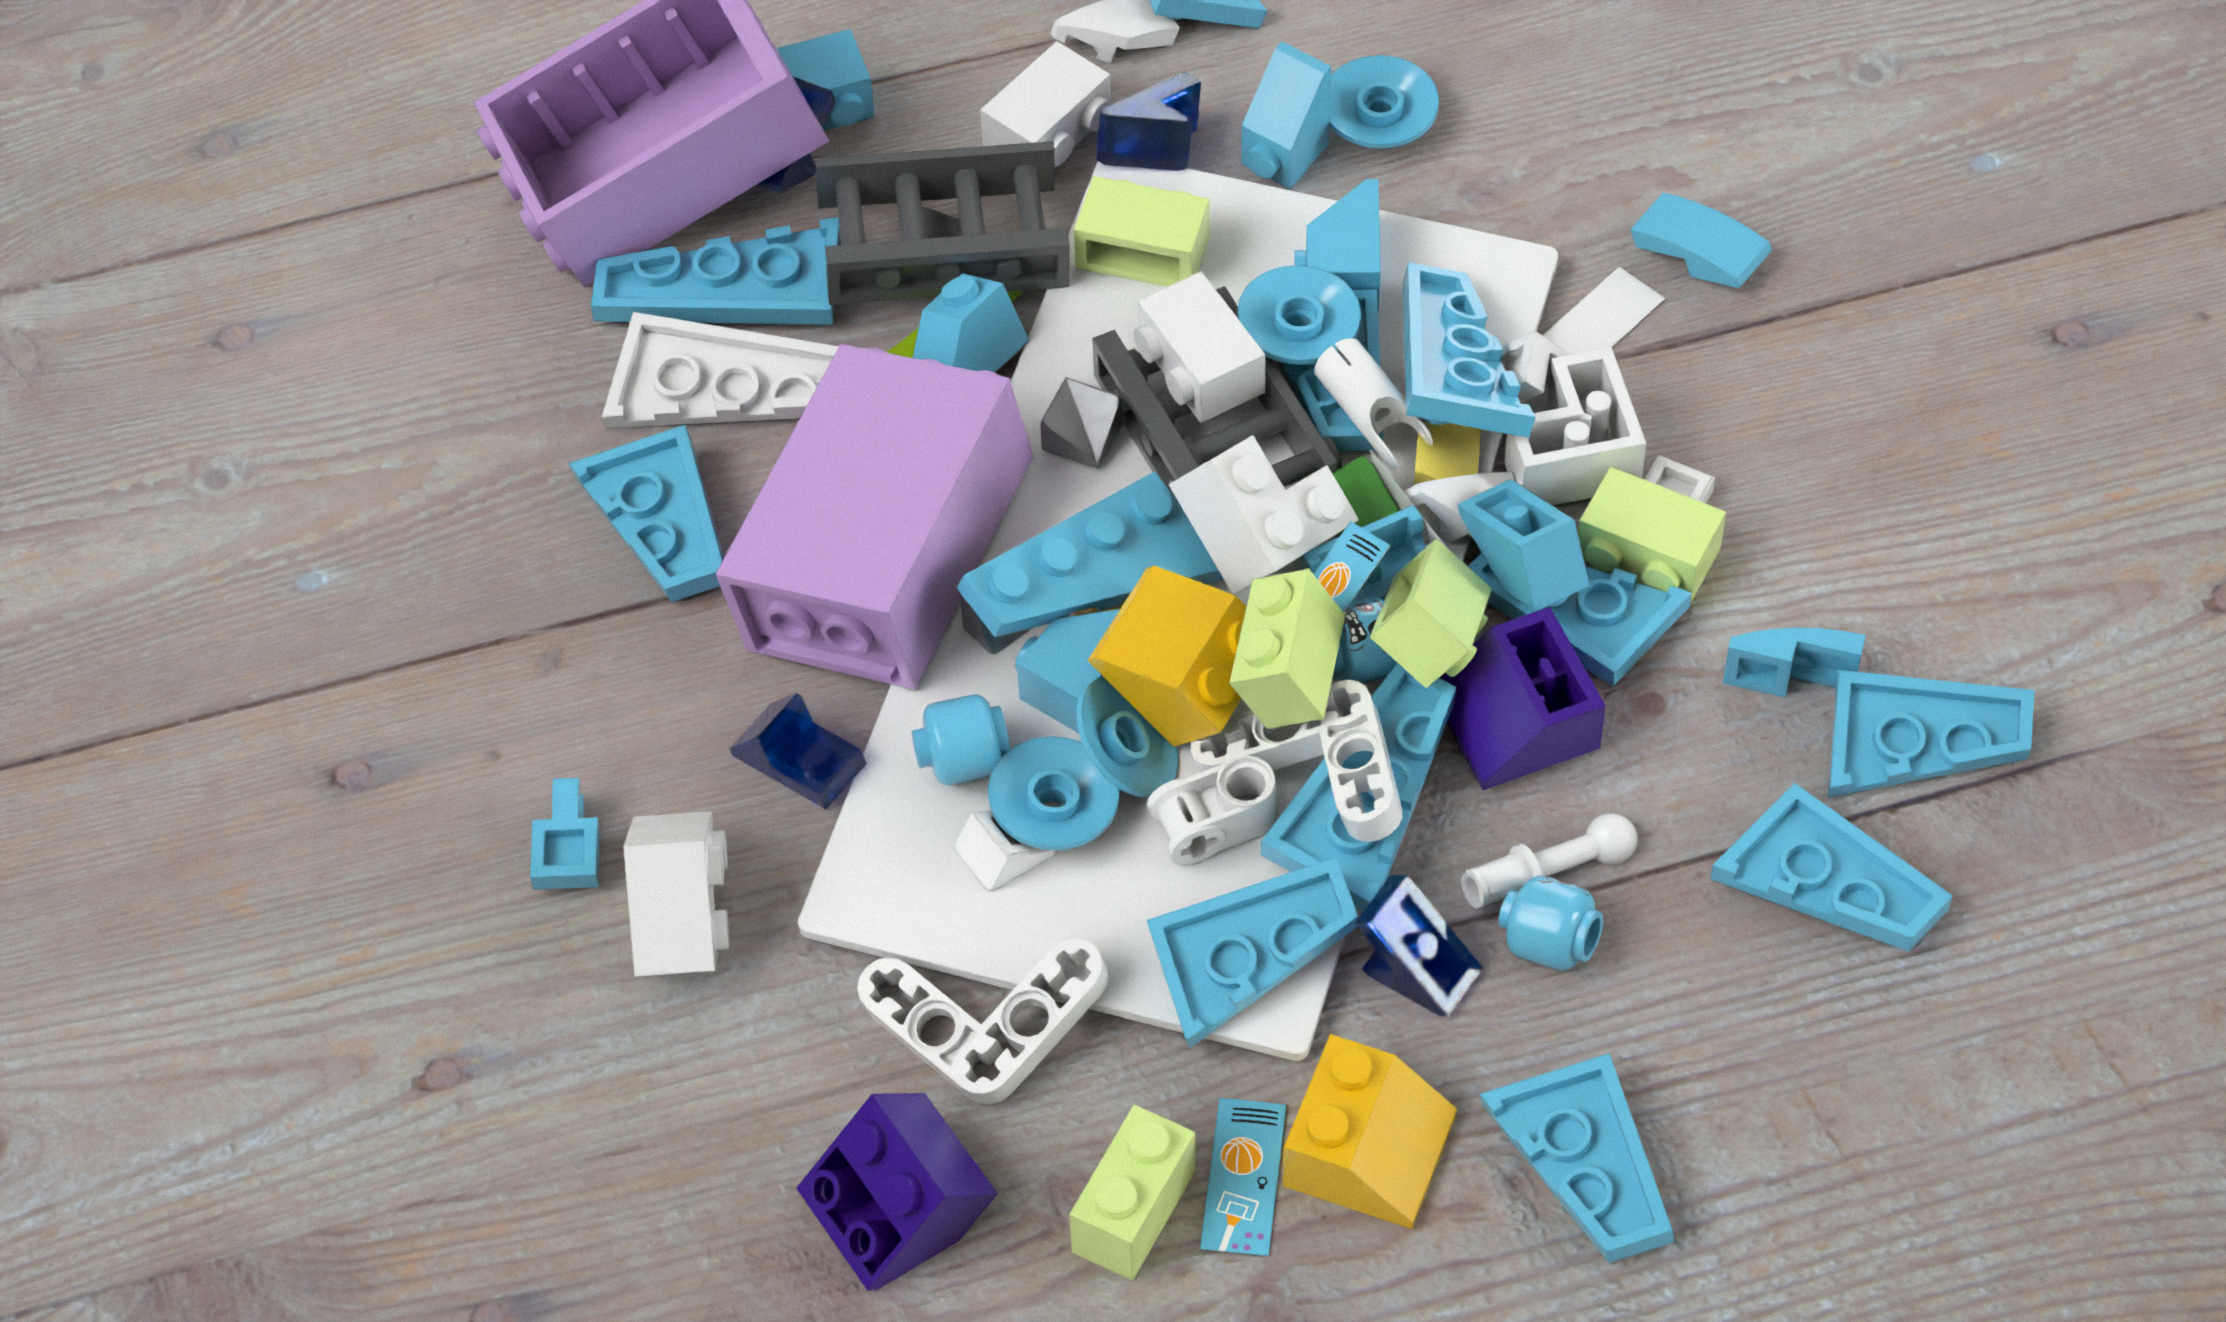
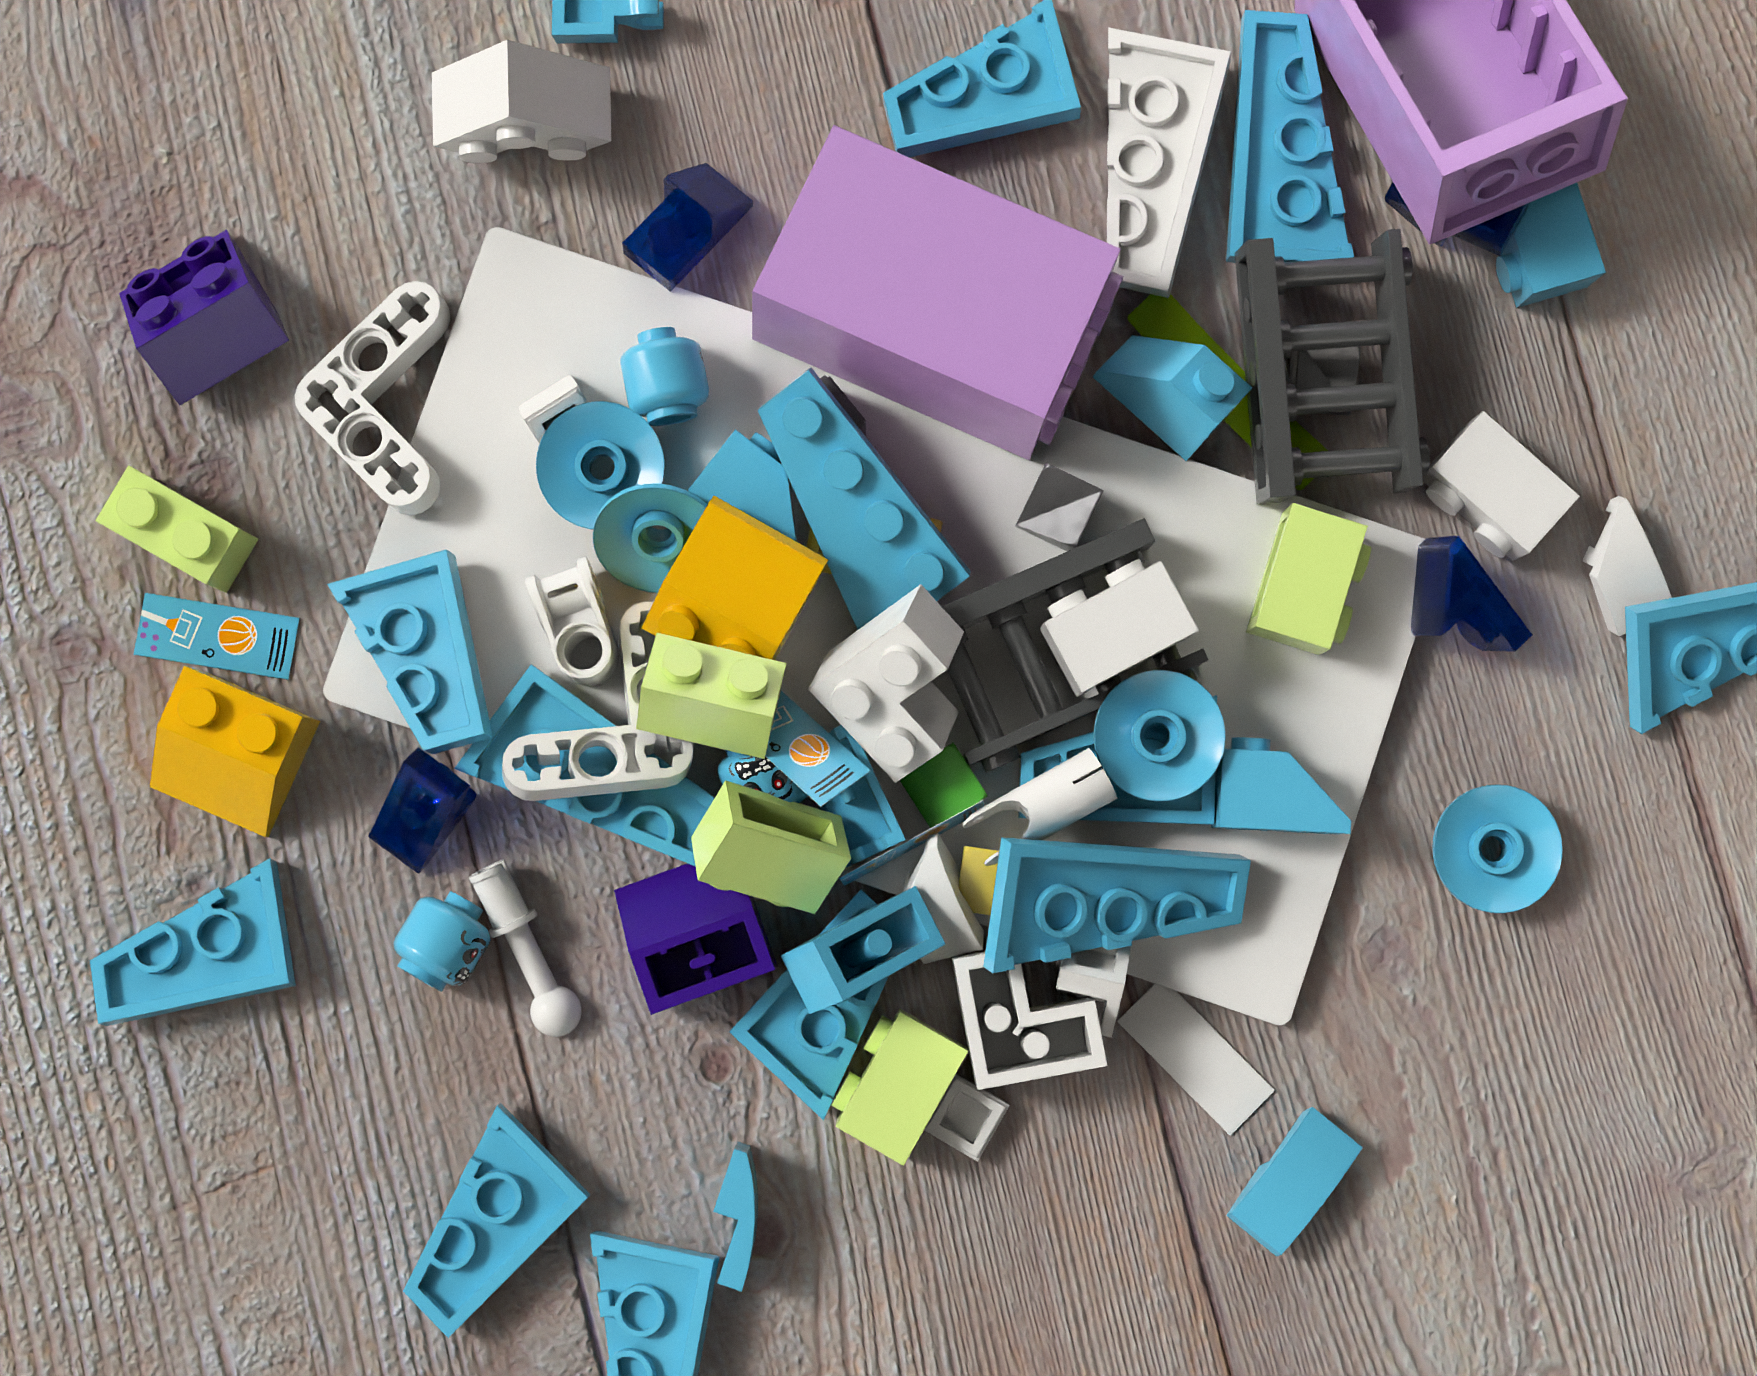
camera: 90 degrees right, 30 degrees up
medium azure slope [1241,41,1331,189] -> none

